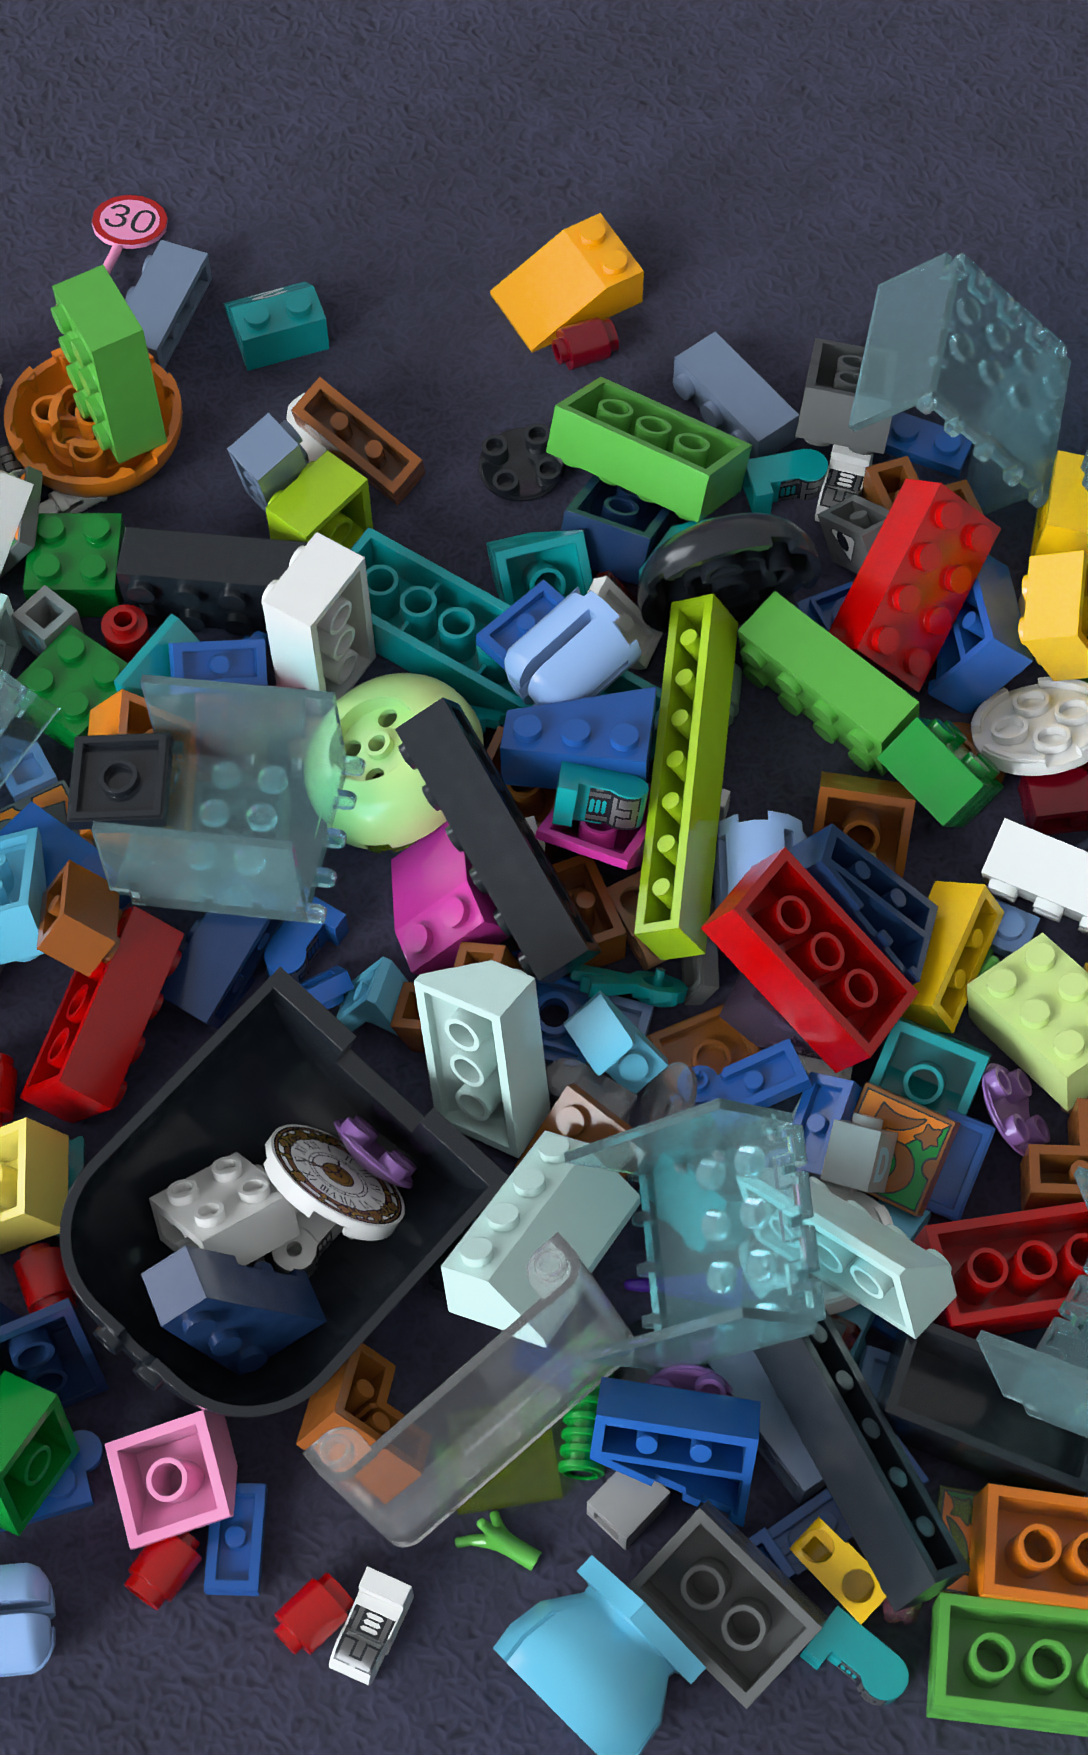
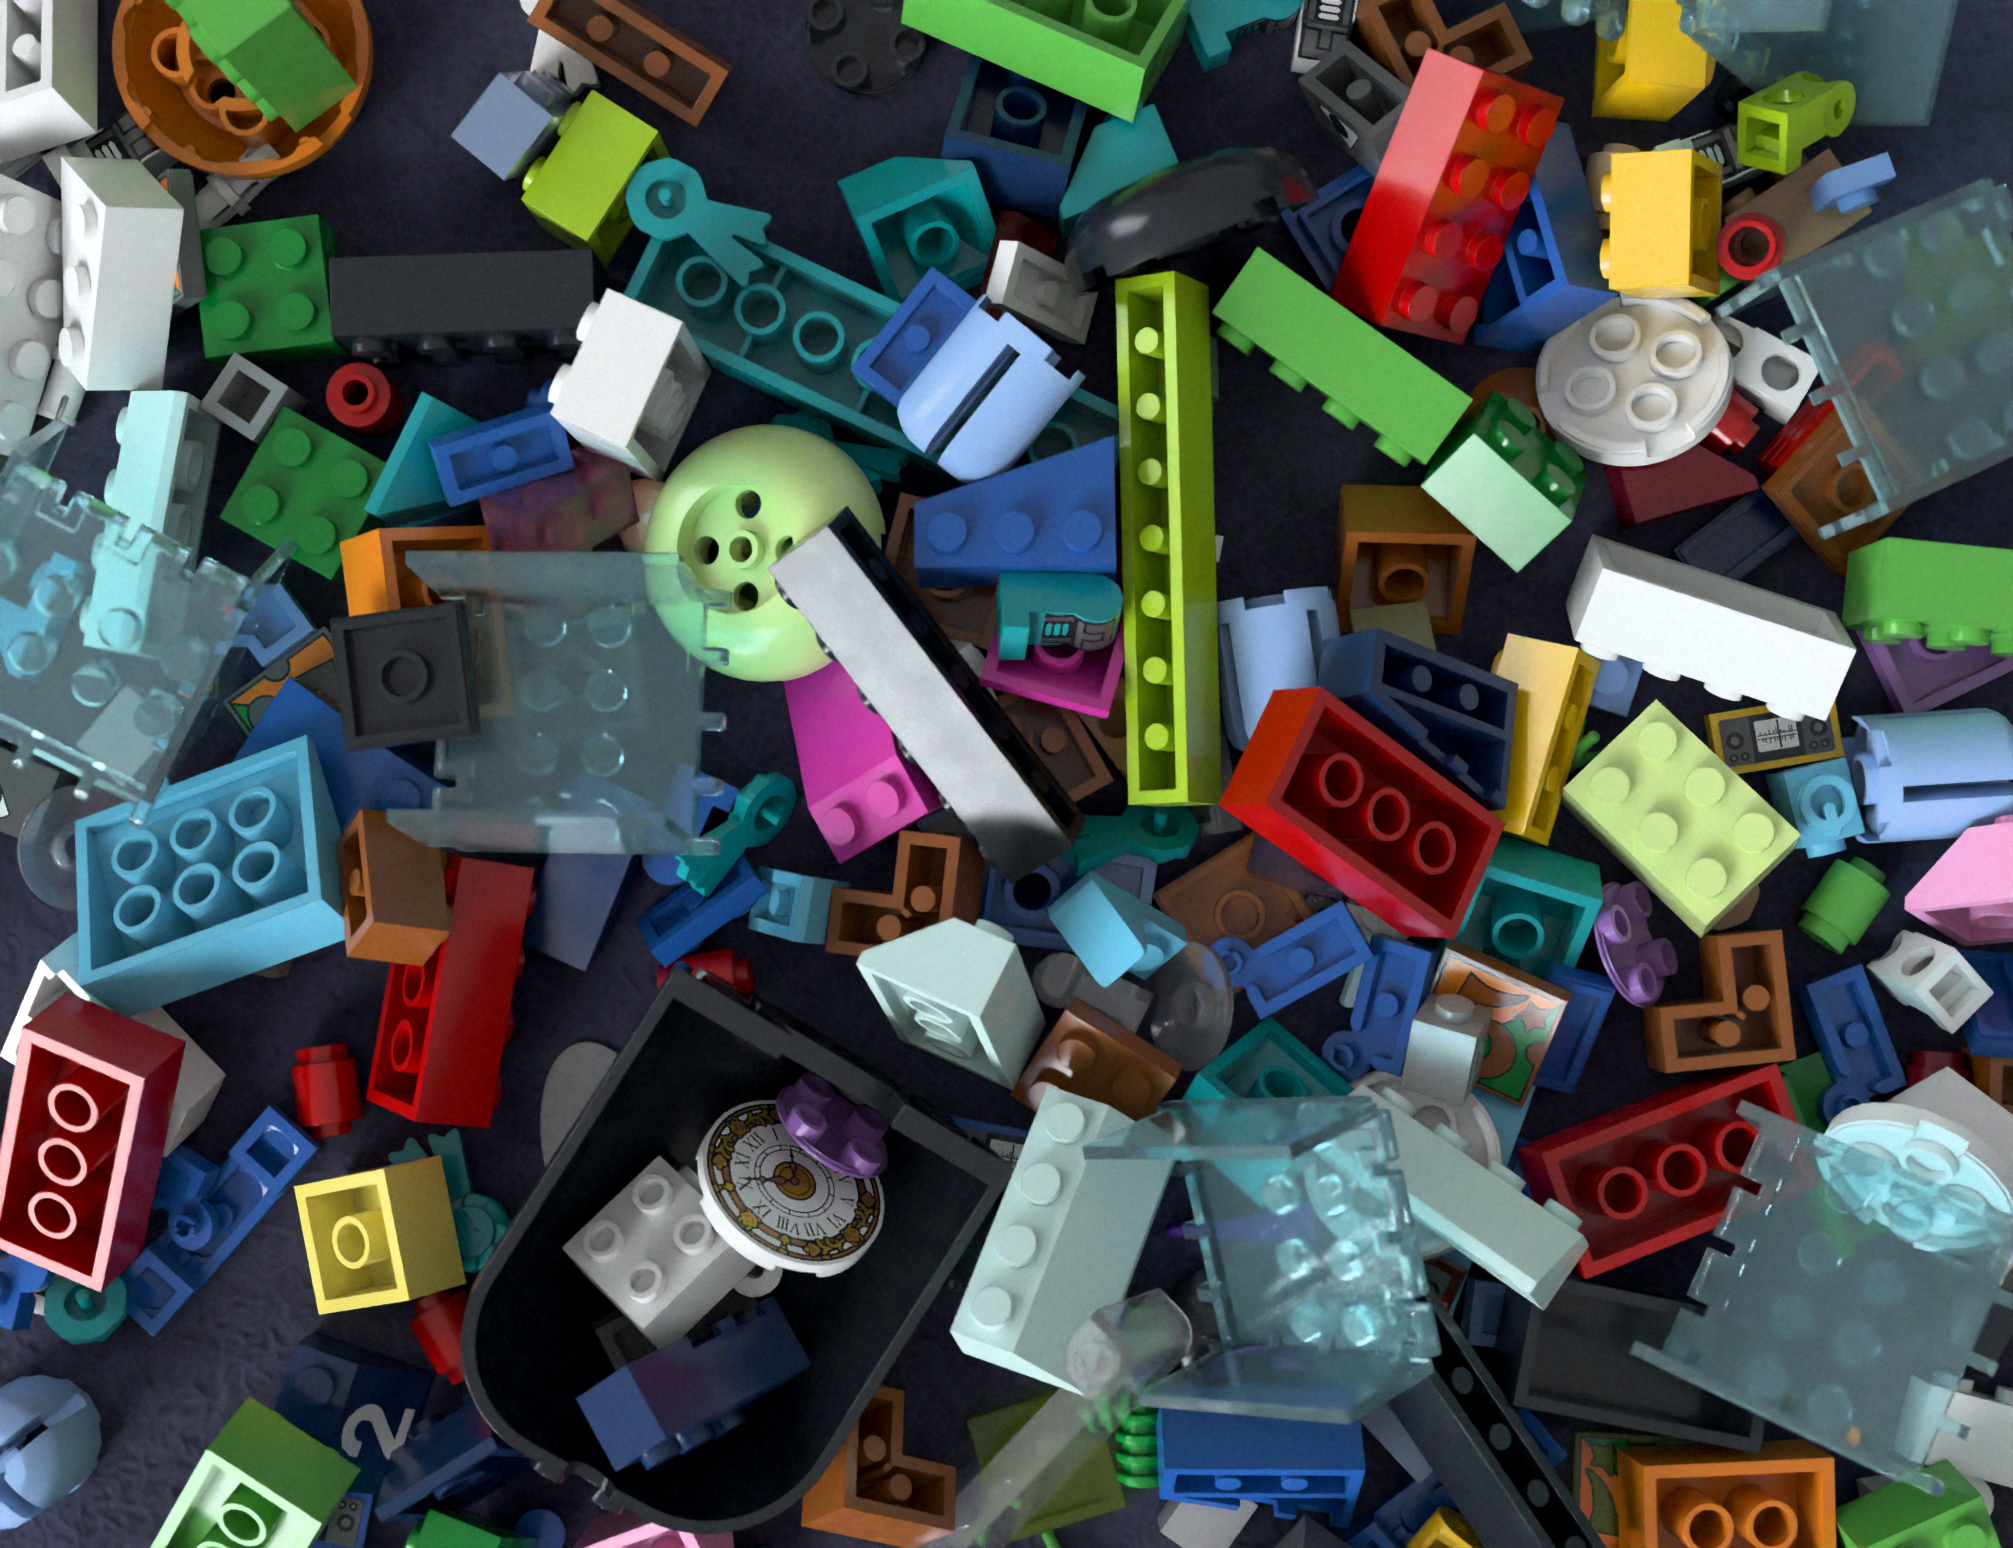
camera: 10 degrees left, 25 degrees up
none -> teal piece [625,157,773,289]
none -> teal piece [675,772,797,897]

